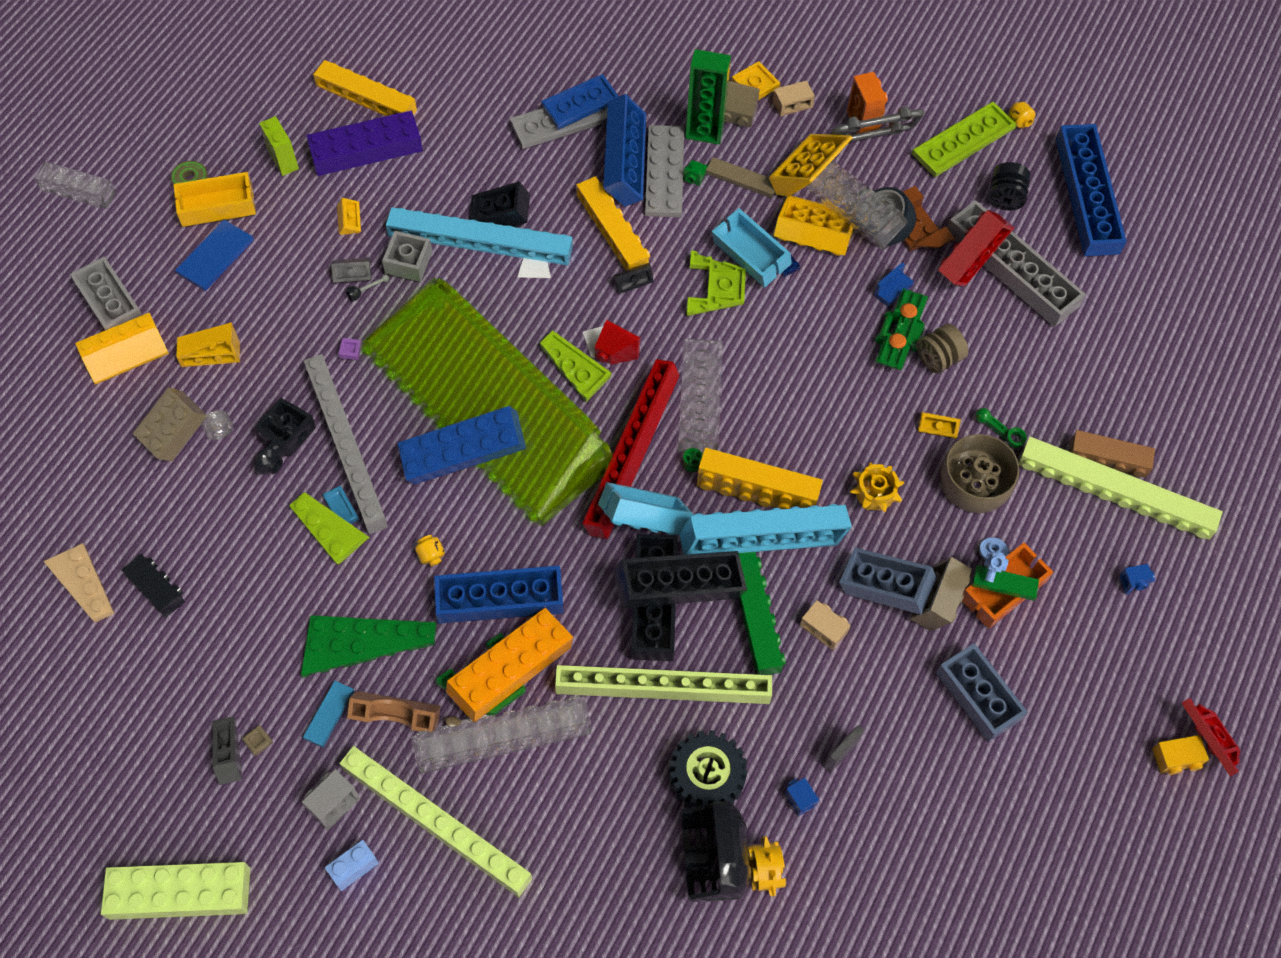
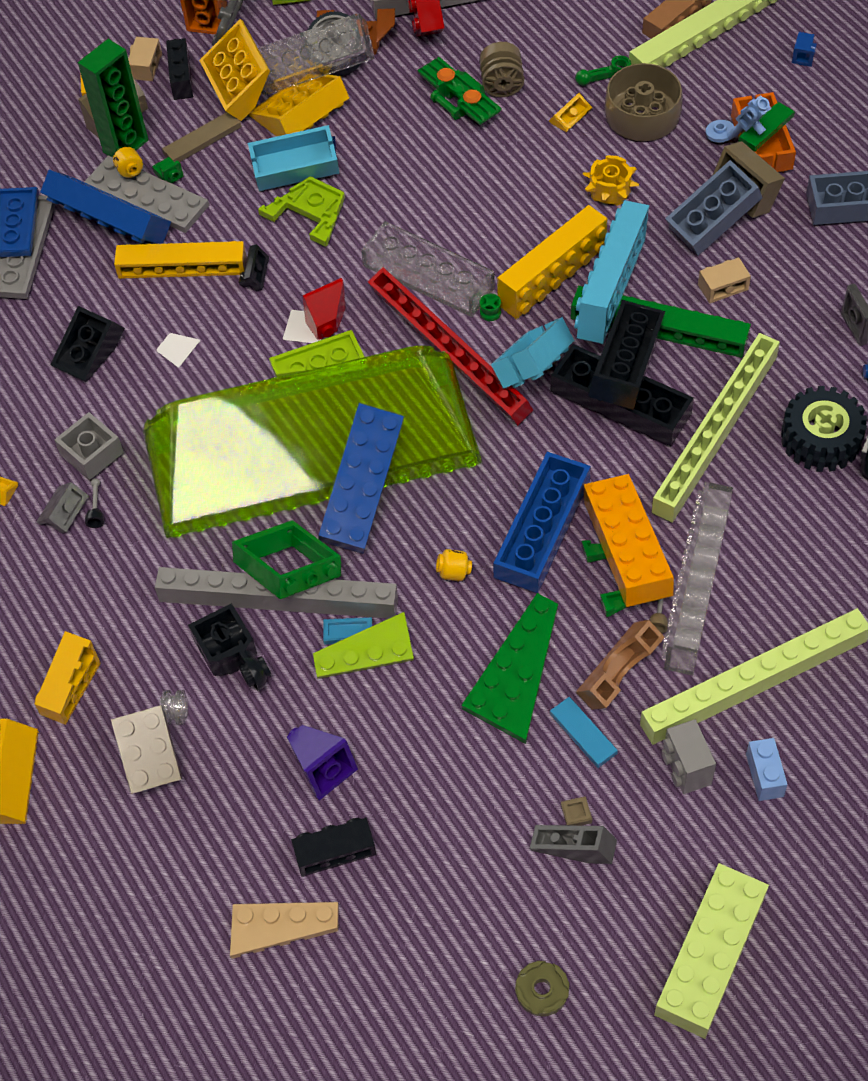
camera: 55 degrees left, 5 degrees down
medium lavender plate [338,338,362,360] -> none
medium azure brick [386,207,573,265] -> none
blue panel [874,263,914,307] -> none
none -> yellow head [113,147,143,178]
none -> black brick [166,38,193,100]
none -> green window [232,520,341,599]
none -> dark purple slope [287,725,358,801]
none -> olive tile [515,961,569,1017]

